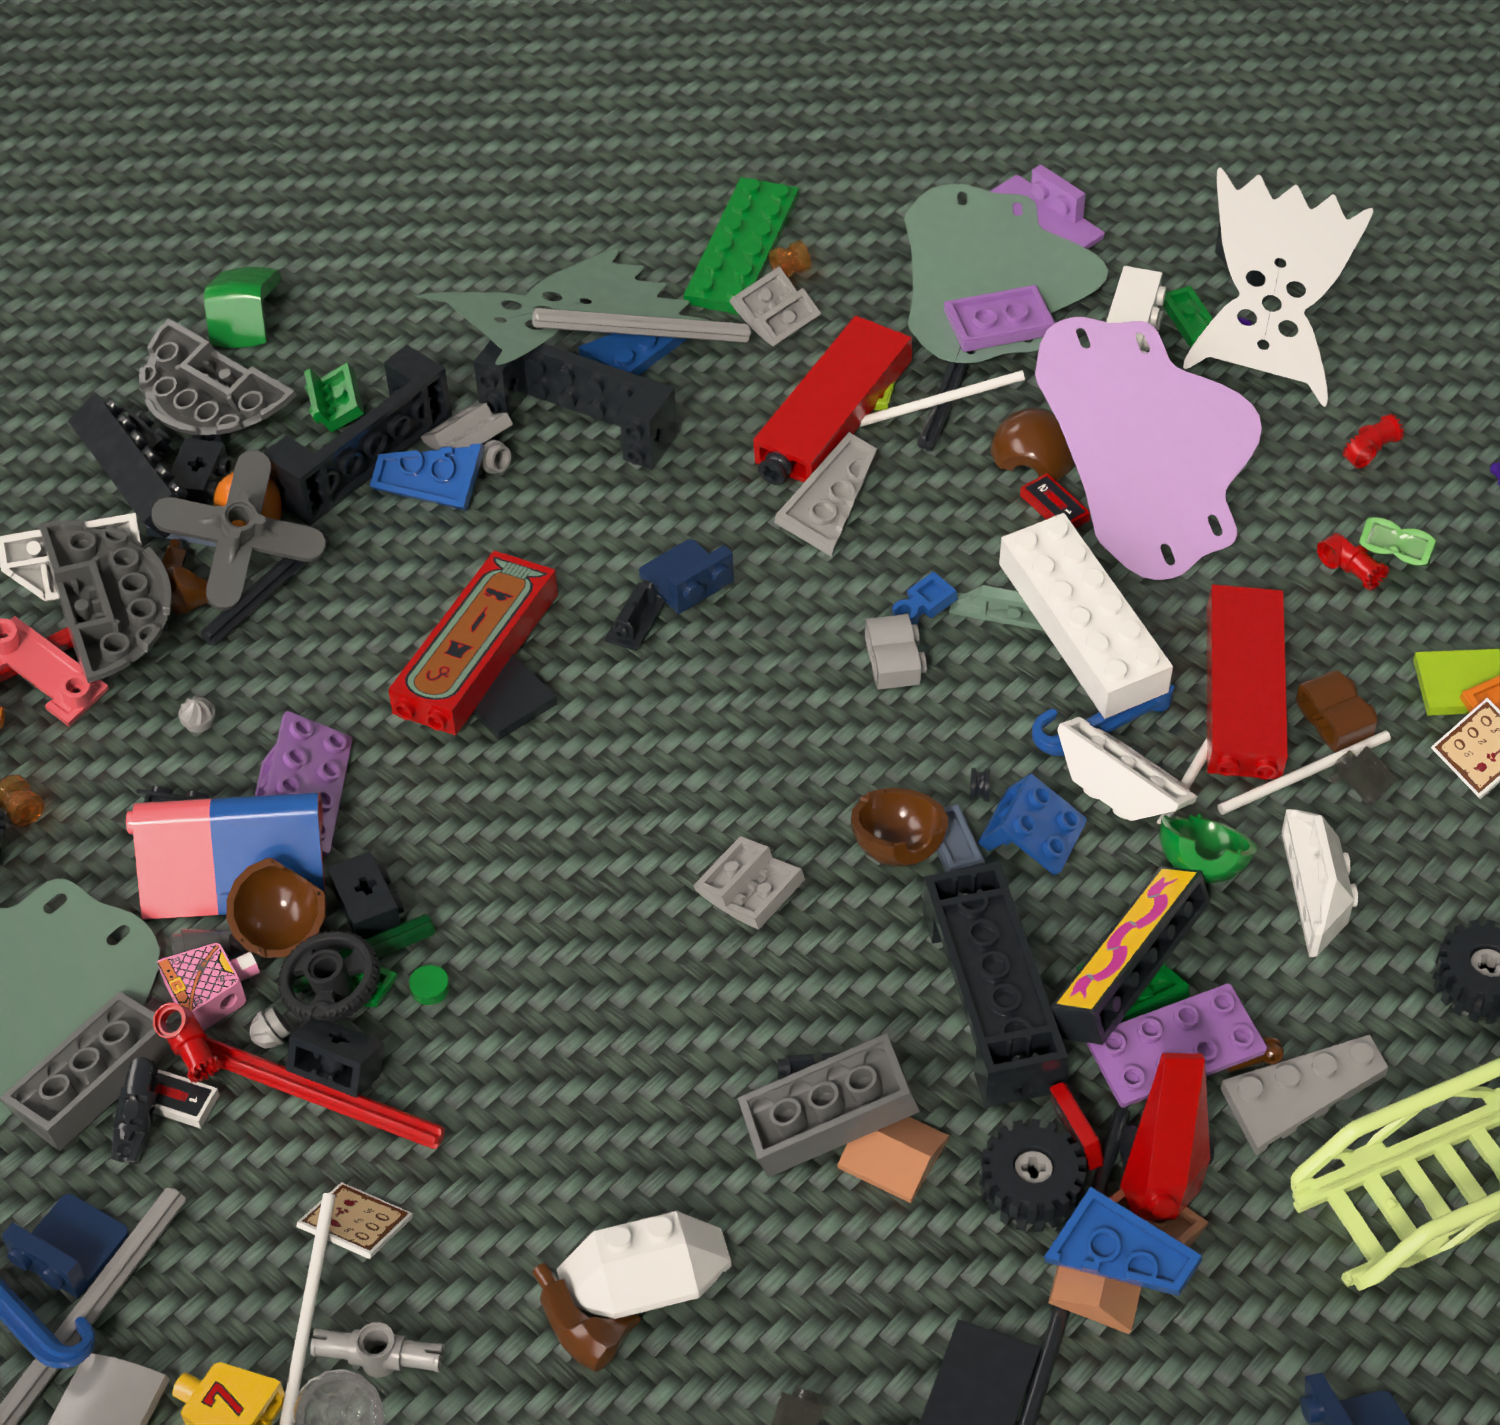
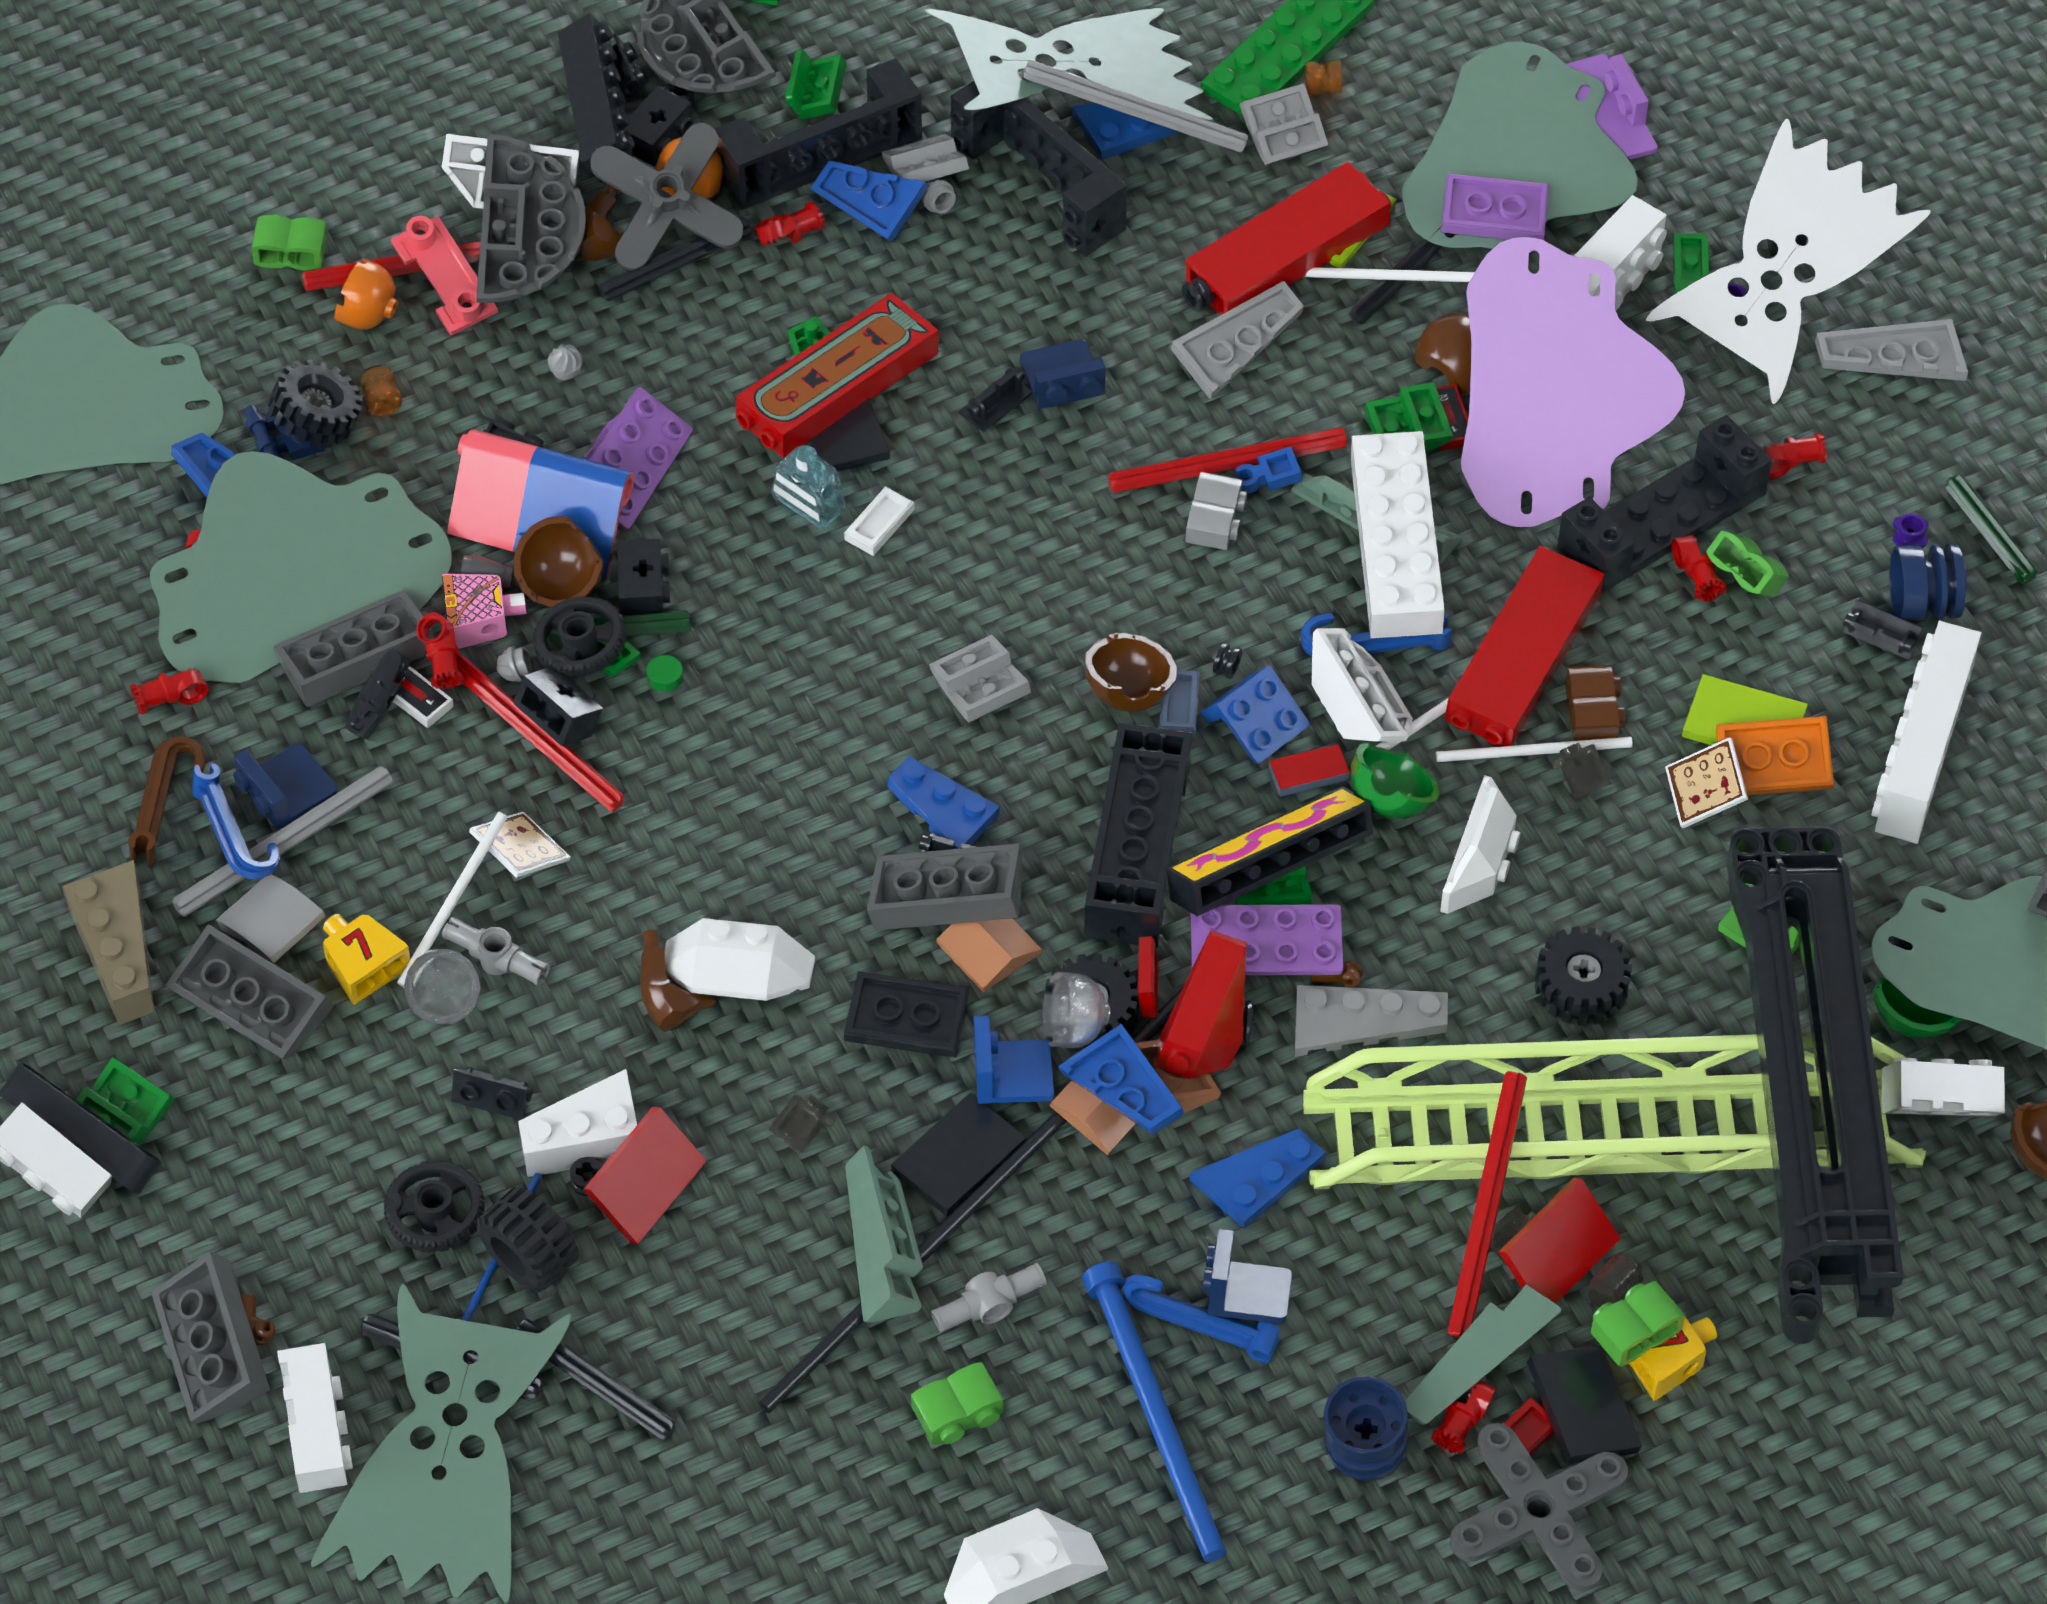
camera: 20 degrees right, 5 degrees up
none -> red connector [754,201,825,246]
none -> clear light blue torso [772,446,846,530]
none -> green piece [787,316,831,357]
none -> white tile [844,486,914,556]
none -> black tile [844,971,969,1058]
none -> blue wing [887,756,1000,849]
none -> blue bracket [974,1016,1054,1104]
none -> clear cylinder [1042,972,1110,1048]
none -> red axle [1108,427,1347,493]
none -> blue wing [1190,1128,1326,1229]
none -> red tile [1269,744,1350,797]
none -> green slope [1365,382,1453,453]
none -> black plate [1557,415,1772,593]
none -> light grey wing [1815,319,1968,381]

